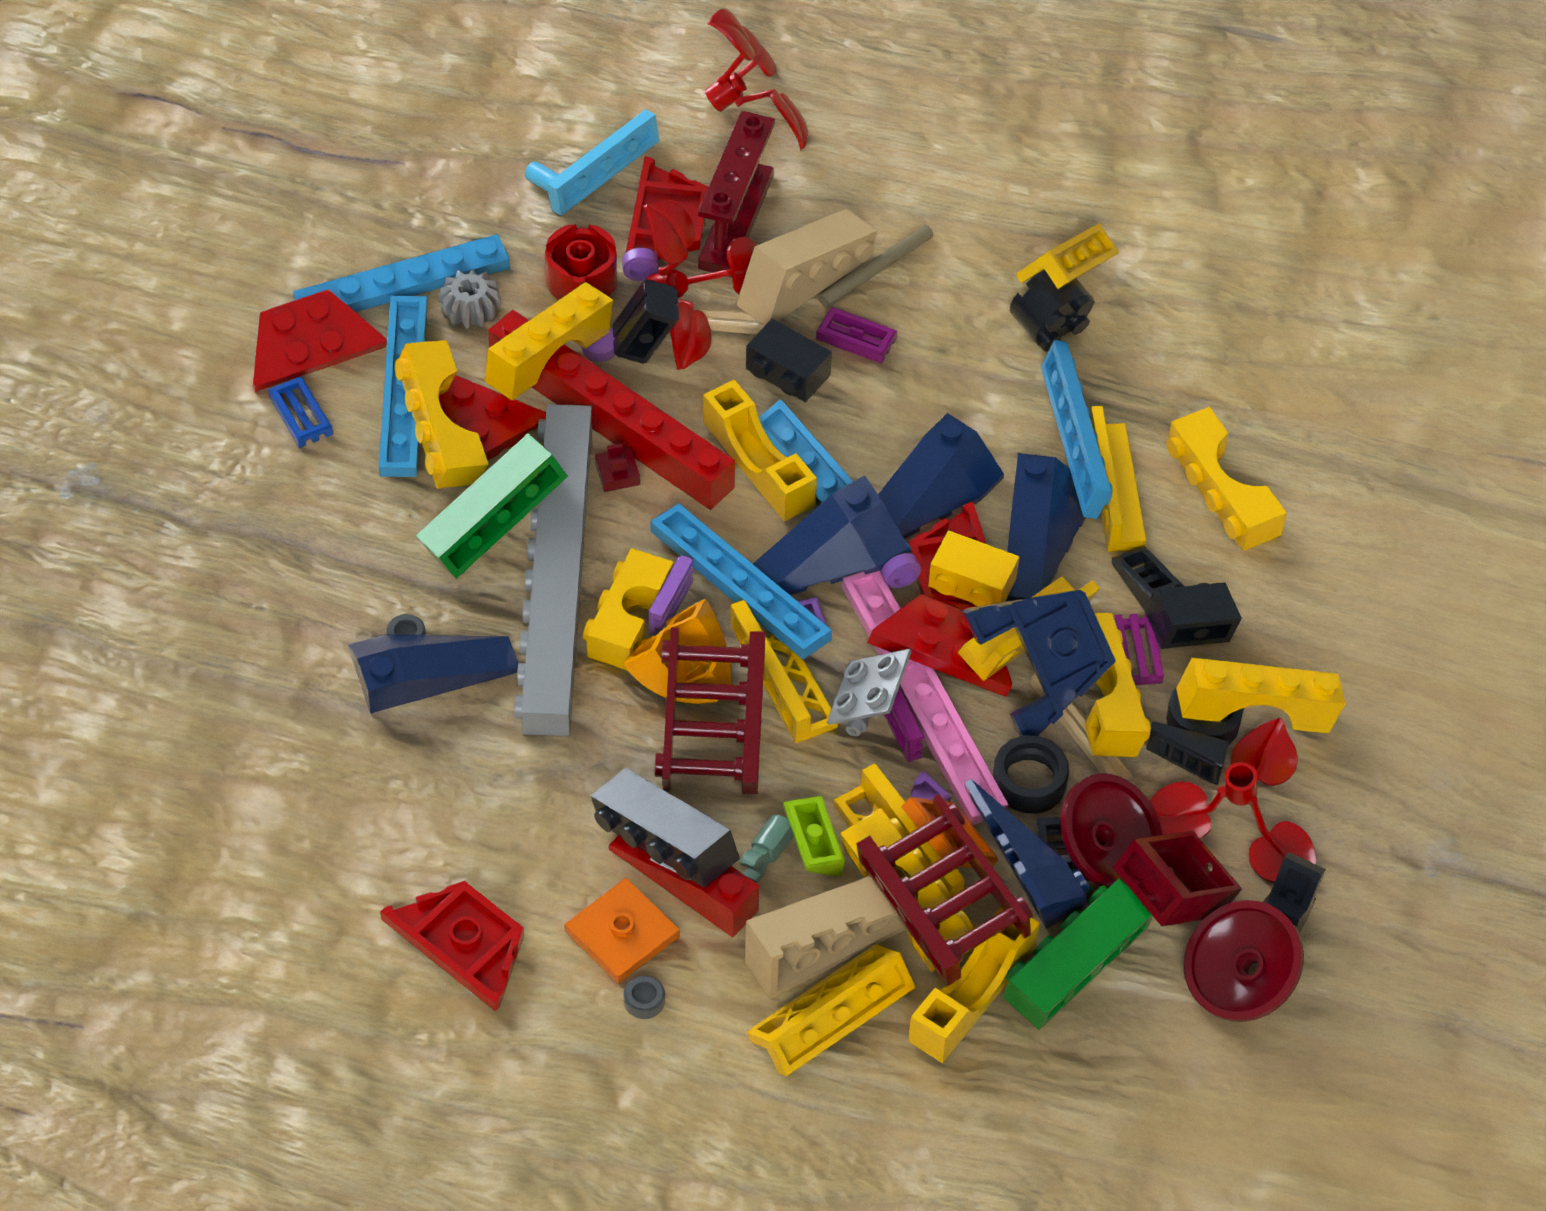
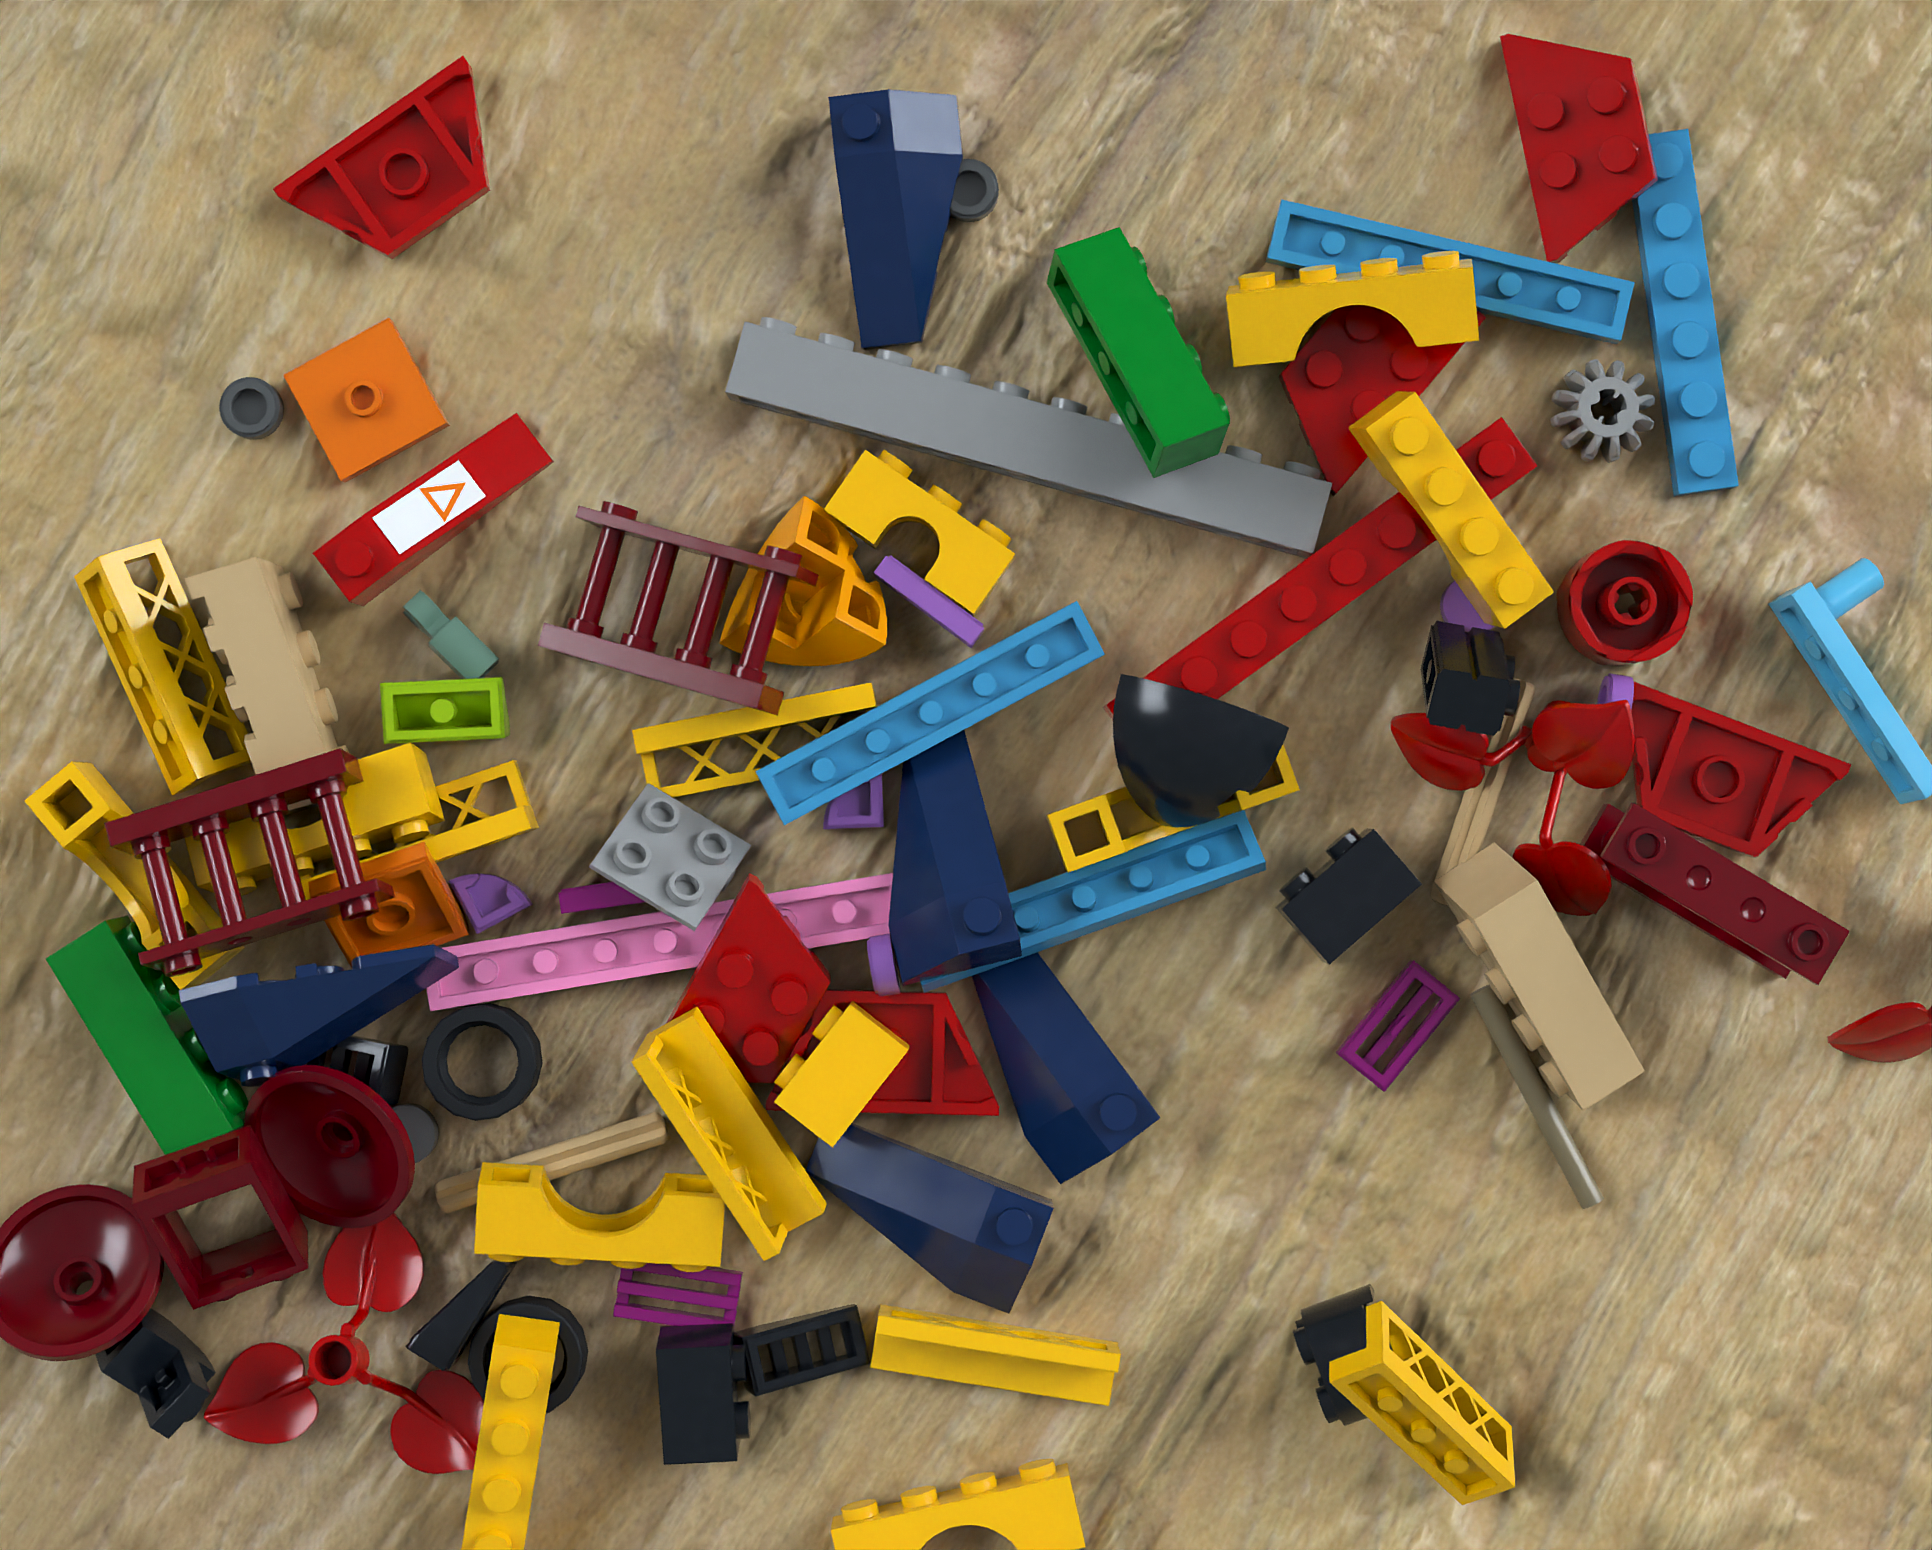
camera: 105 degrees right, 35 degrees up
blue tile [268,376,333,448] -> none
brick [590,768,740,888] -> none
dark red tile [595,443,640,492] -> none
dark blue wing [962,590,1116,736] -> none
dark azure plate [1041,340,1112,519] -> none
none -> black brick [1113,674,1289,827]

